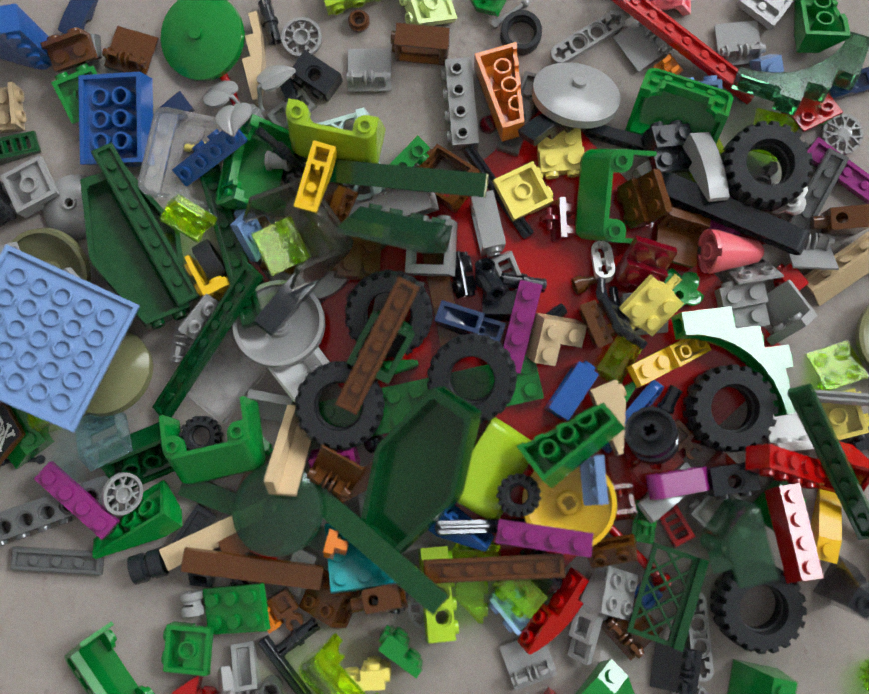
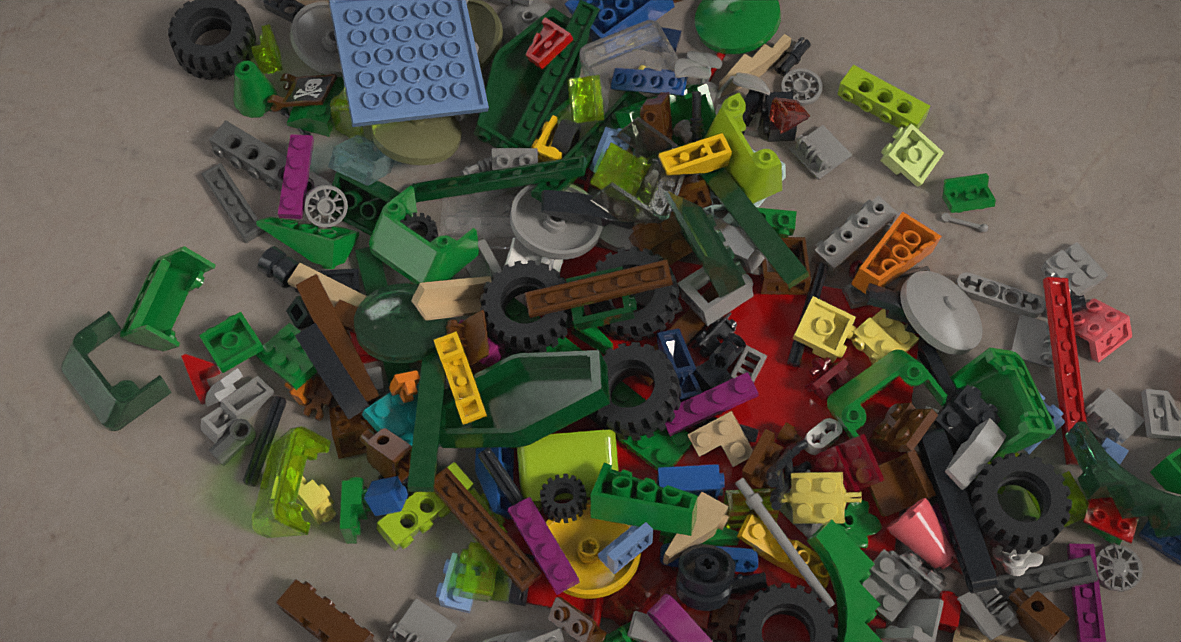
camera: 50 degrees right, 20 degrees down
light grey wheel [179,590,205,617] -> none
black pin [275,617,320,657] -> none
reddish brown plate [348,10,370,32] -> none
reddish brown window [391,23,450,66] -> none
clear neon green slope [456,581,488,624] -> none
light grey window [469,190,506,258] -> none
black tyre [500,10,542,56] -> none
black pin [500,272,547,293] -> none
red slope [517,567,589,655] -> none
orange tile [653,54,683,75] -> none
none -> black slope [295,323,369,419]
none -> blue brick [364,476,408,516]
none -> yellow slope [434,331,487,425]
none -> red wing [526,17,574,69]
none -> reddish brown plate [640,92,673,149]
none -> light grey bar [735,478,835,609]
none -> clear red slope [769,97,810,133]

